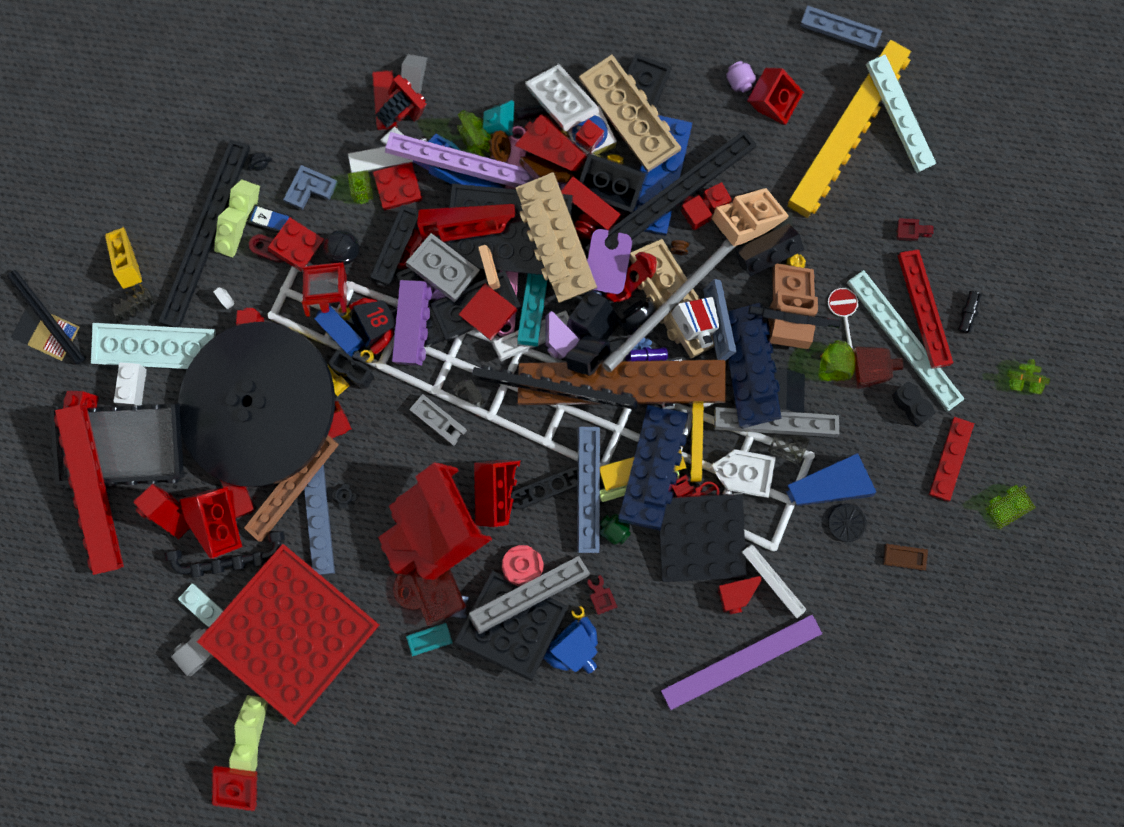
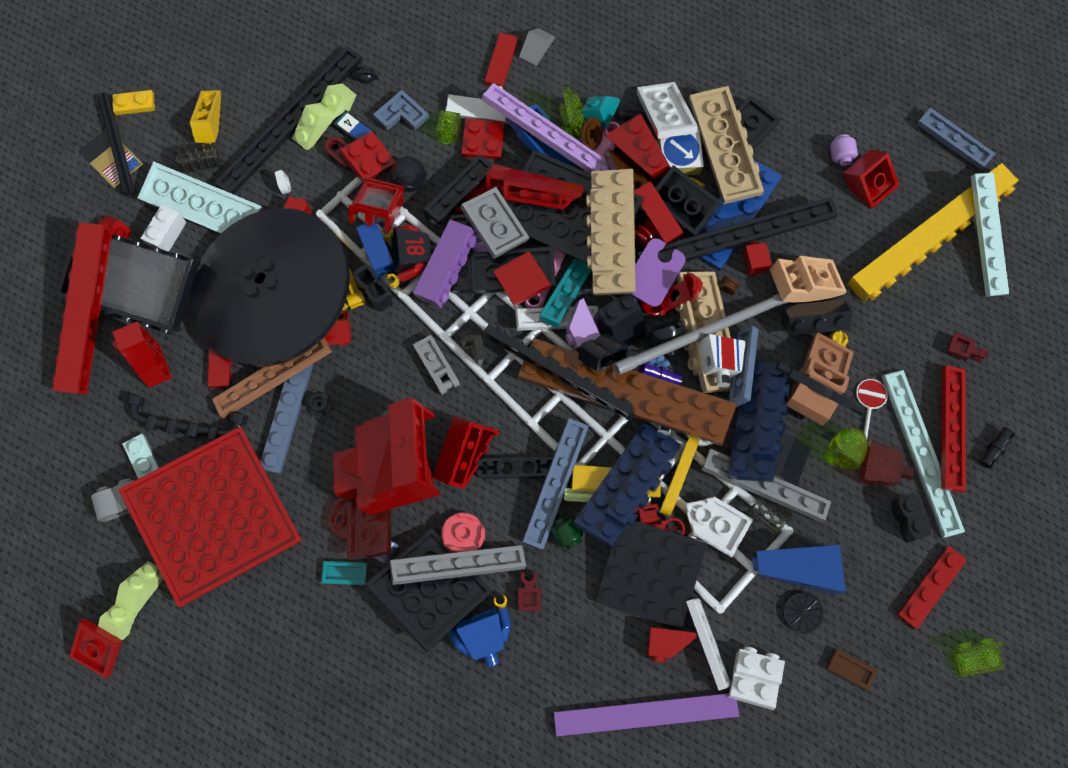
camera: 15 degrees right, 5 degrees down
red slope [180,487,242,559] -> none
plate [375,75,427,128] -> none
light nougat tile [479,245,500,290] -> none
red brick [575,119,604,153] -> none
red brick [702,182,732,216] -> none
clear neon green hips [1007,359,1050,394] -> none
none -> yellow plate [113,90,155,115]
none -> white plate [728,647,785,710]

